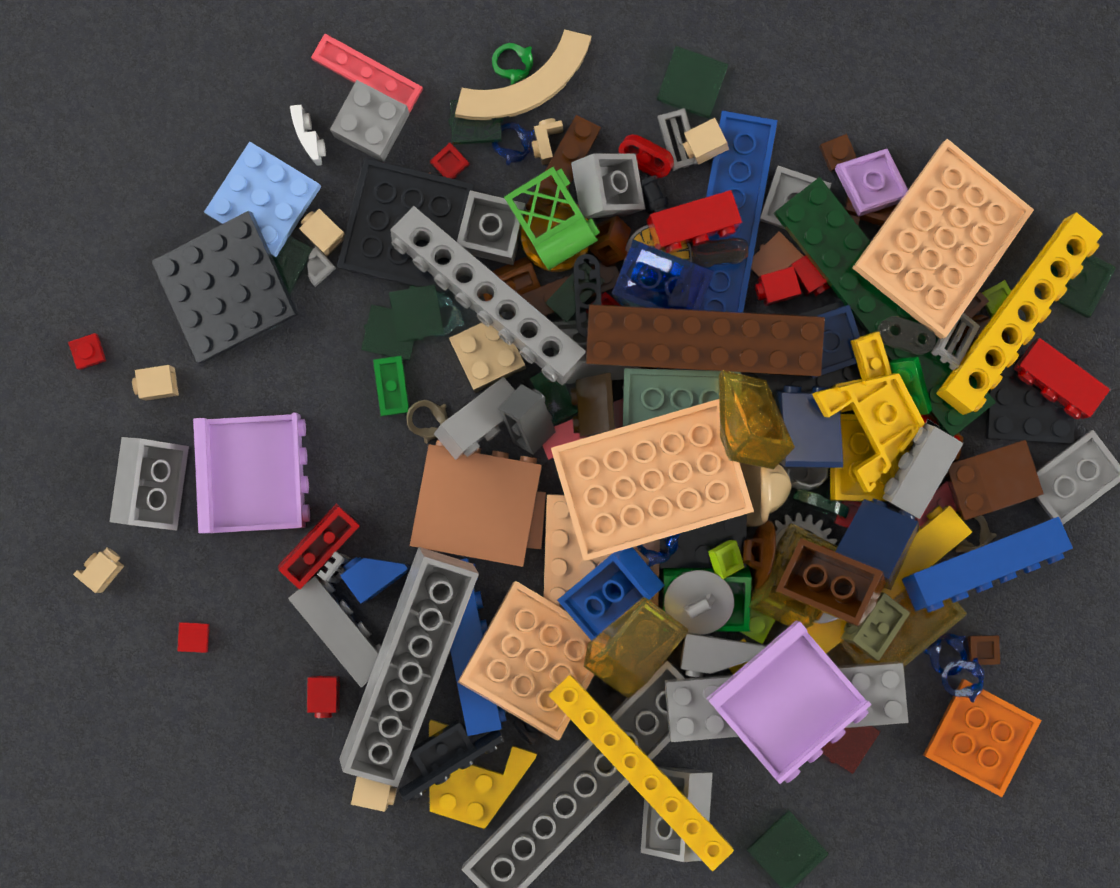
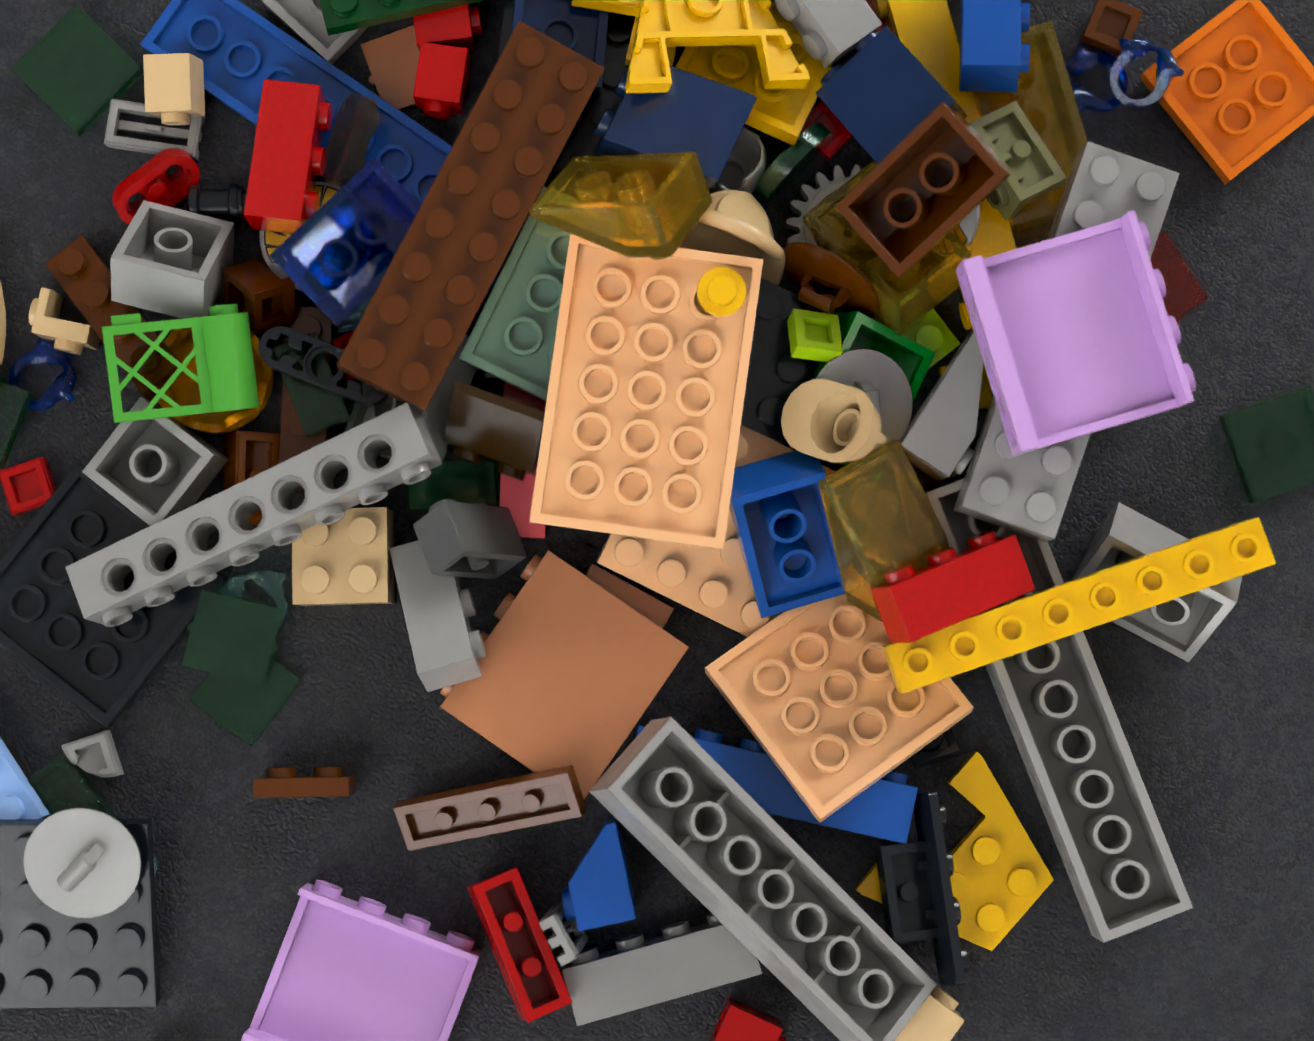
camera: 70 degrees left, 0 degrees up
tan brick [299,209,345,257] -> none
green plate [373,356,409,417] -> none
dark tan piece [406,400,448,444] -> none
clear blue piece [637,533,680,567] -> none
none -> light grey shield [24,808,141,918]
none -> reddish brown plate [253,766,355,798]
none -> plate [393,765,587,851]
none -> yellow plate [697,267,746,317]
none -> tan piece [781,379,887,463]
none -> red brick [870,530,1035,643]

